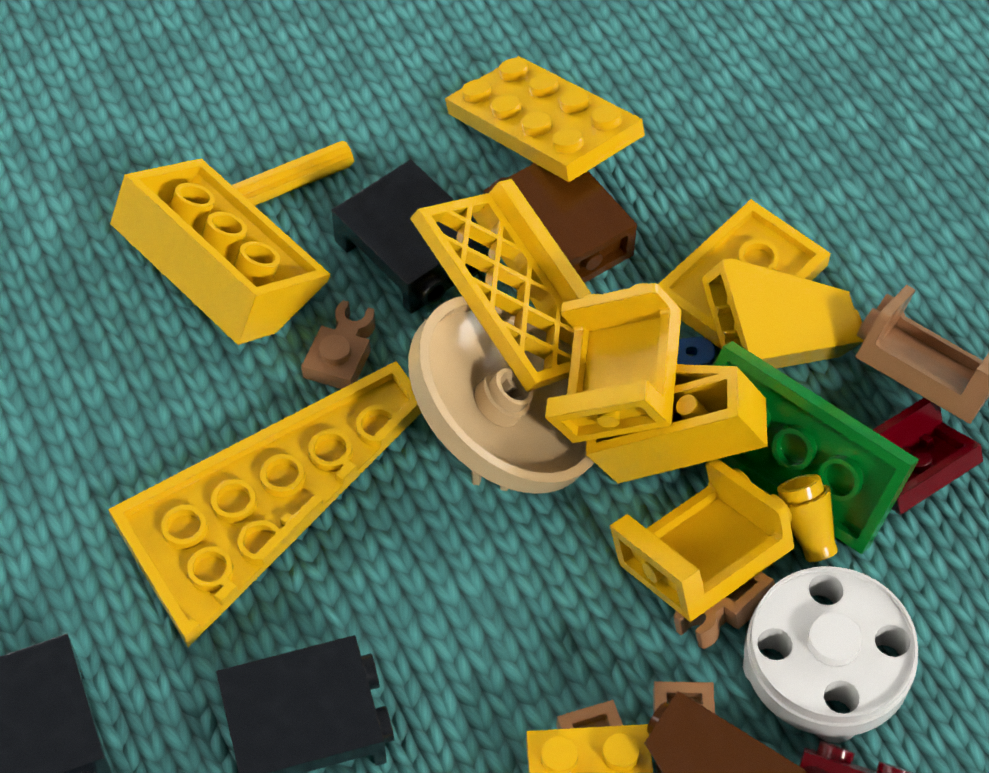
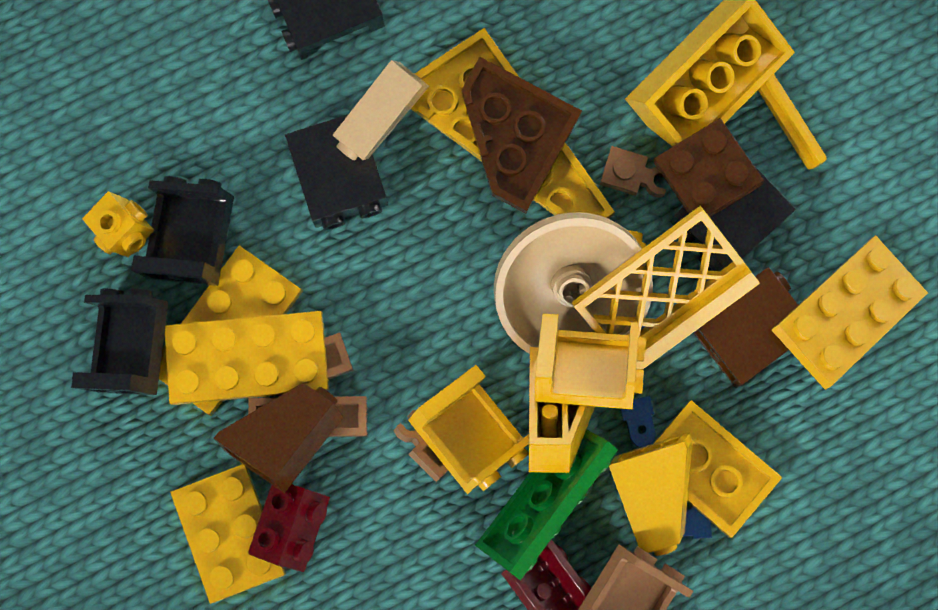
camera: 90 degrees right, 25 degrees up
white piece [743,566,918,743] -> none
yellow cone [777,474,838,562] -> none
none -> tan slope [333,60,429,161]
none -> reddish brown plate [461,57,582,214]
none -> reddish brown plate [654,118,764,225]

